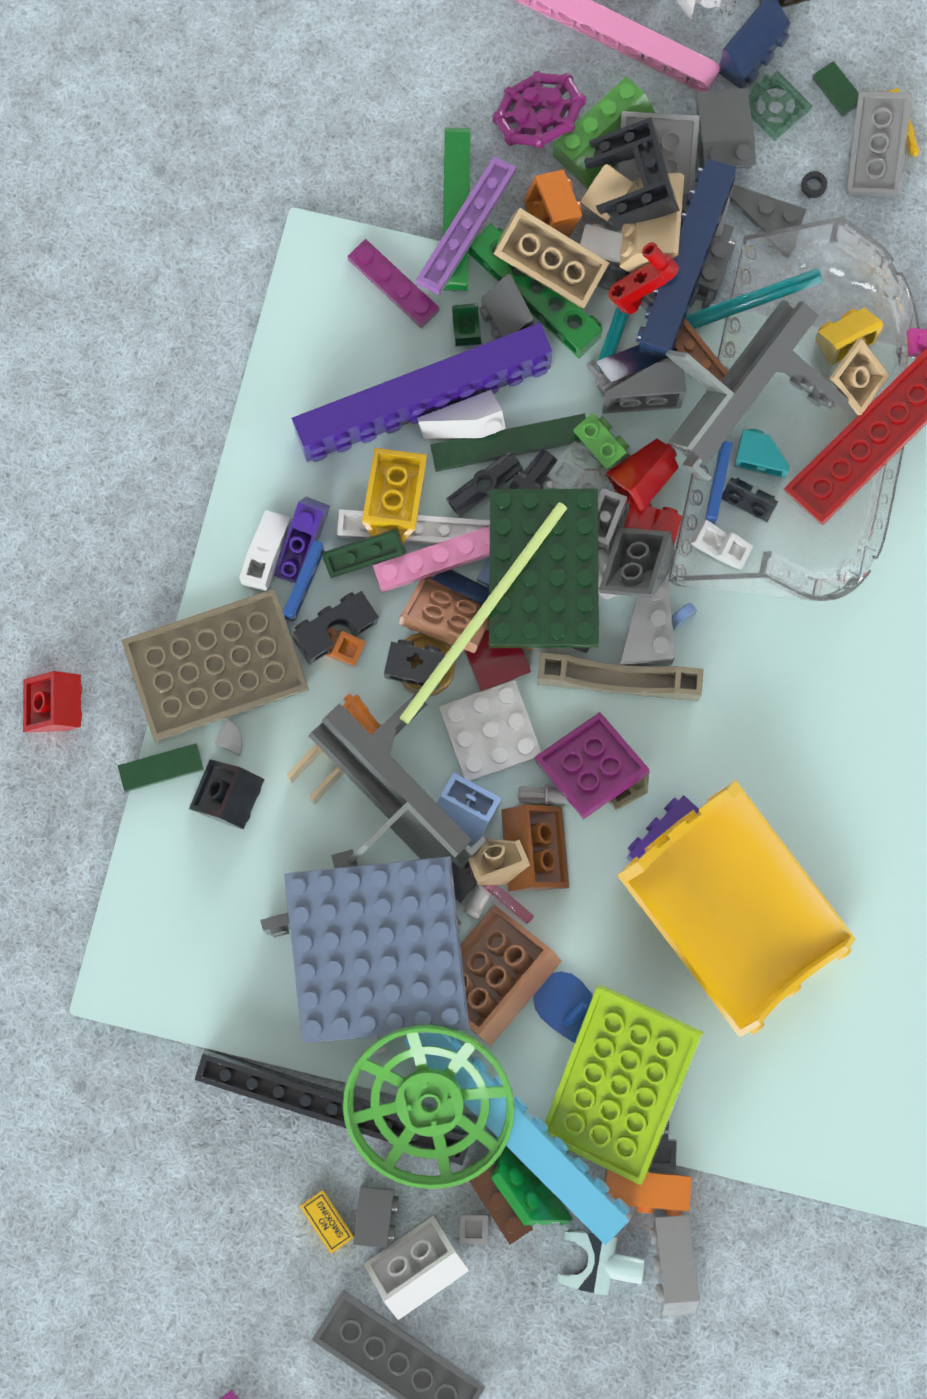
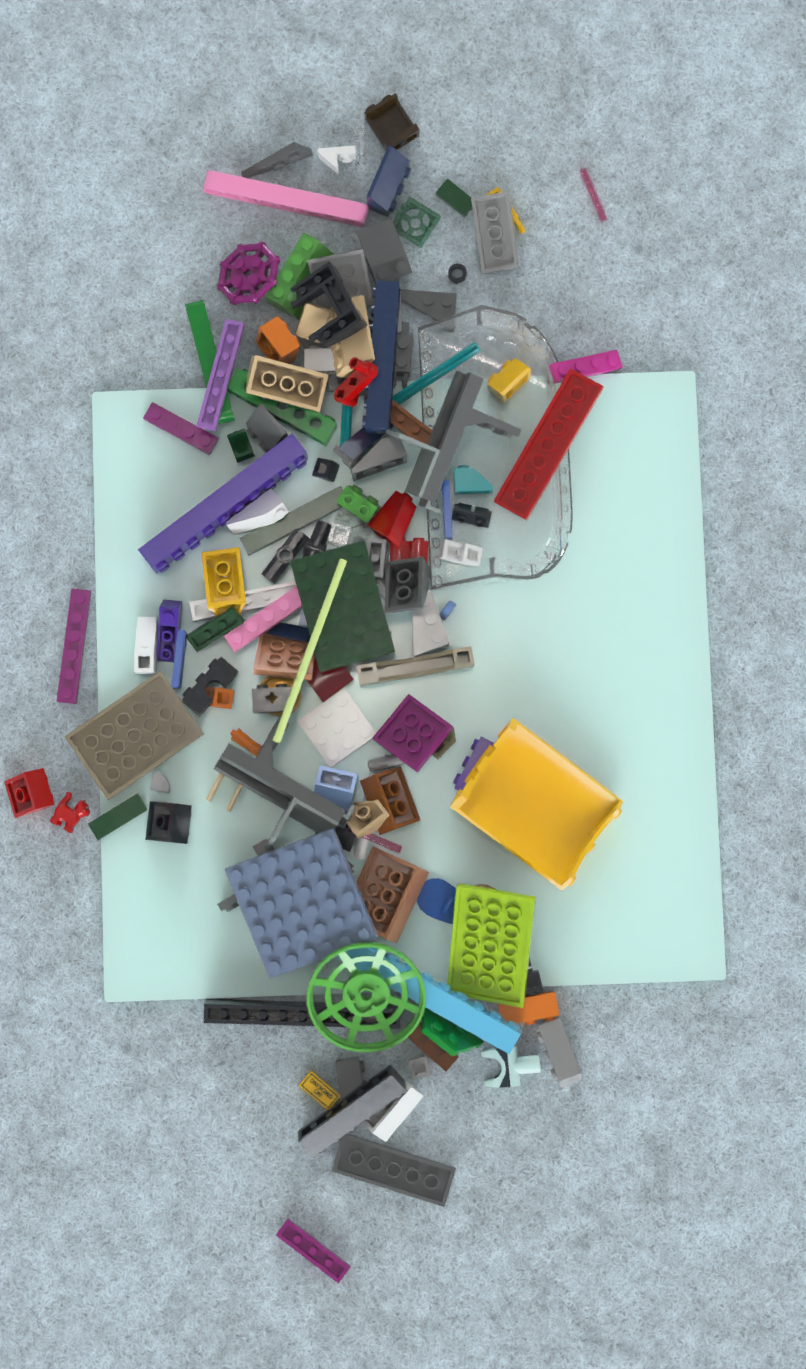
camera: 15 degrees left, 5 degrees up
tan slope [829,339,890,415] -> none
none -> red animal [49,792,91,833]
none -> magenta plate [56,588,91,704]
none -> brick [298,1065,406,1157]
none -> black slope [312,458,339,482]

